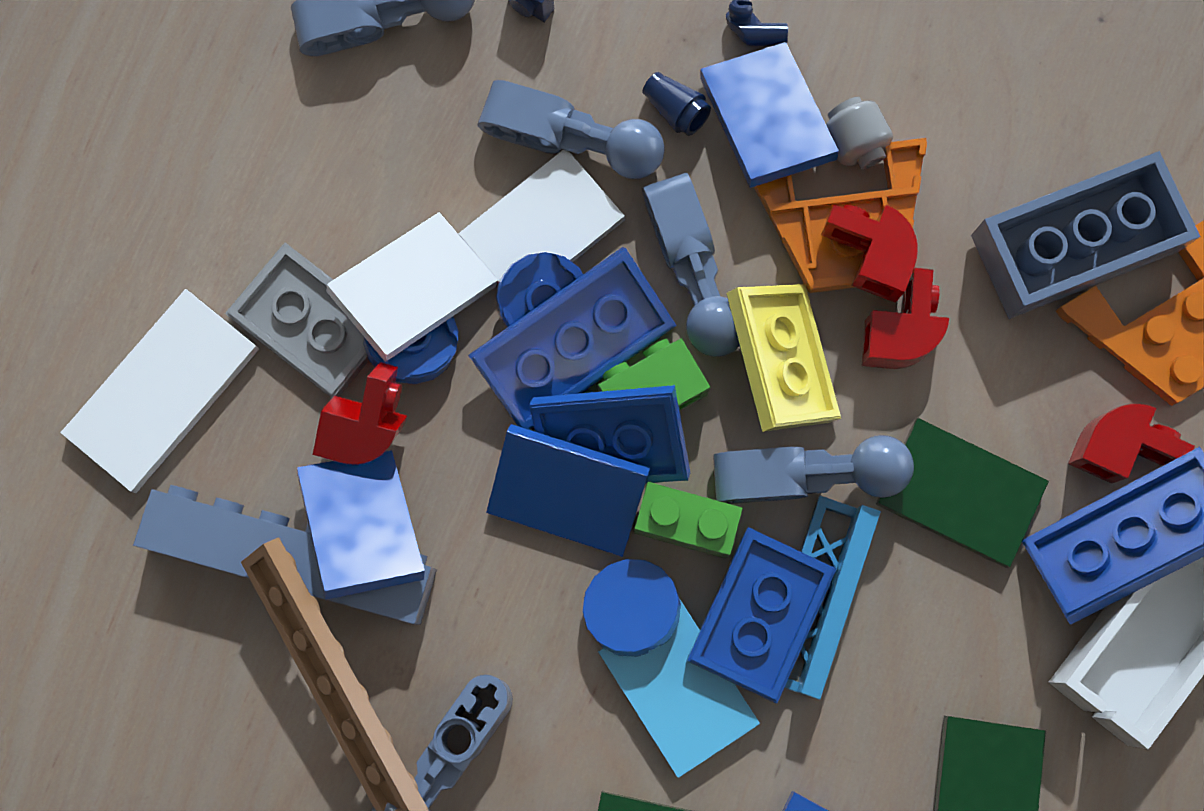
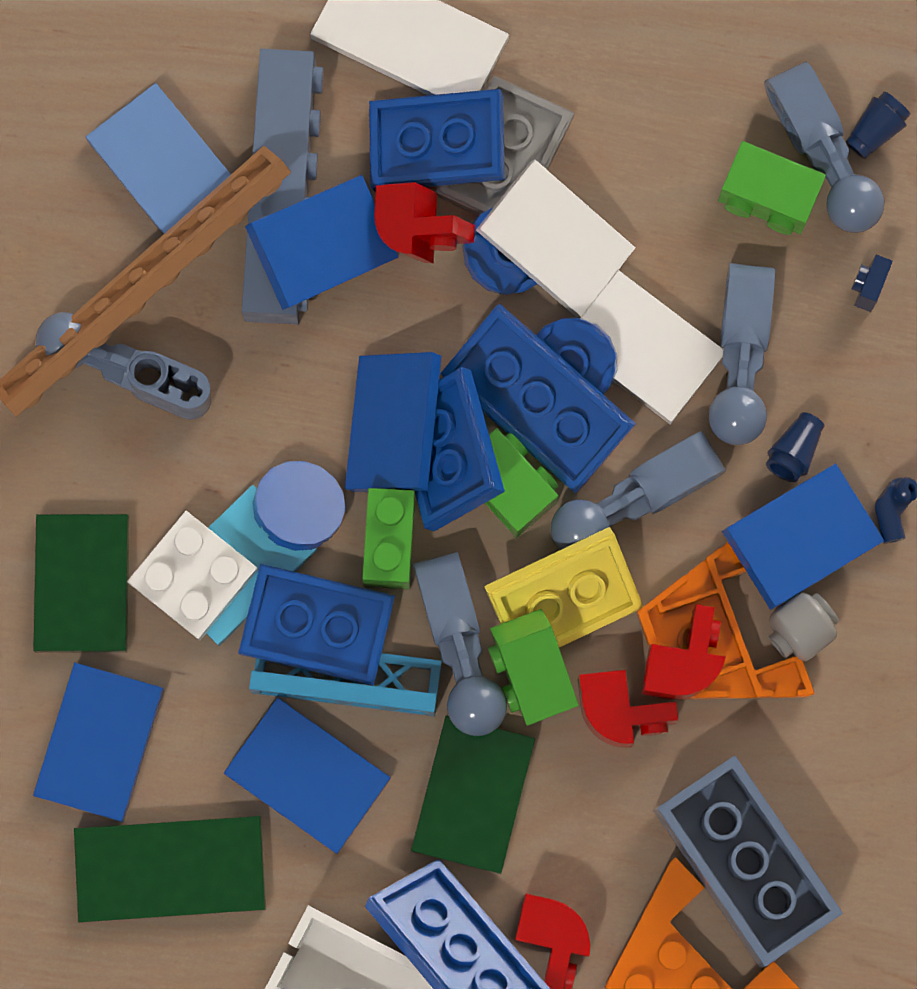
camera: 75 degrees right, 0 degrees up
none -> medium blue tile [85,83,231,235]
none -> white plate [127,511,258,641]
none -> blue tile [224,697,391,854]
none -> blue tile [369,89,505,191]
none -> bright green brick [488,608,579,726]
none -> bright green brick [718,141,826,235]

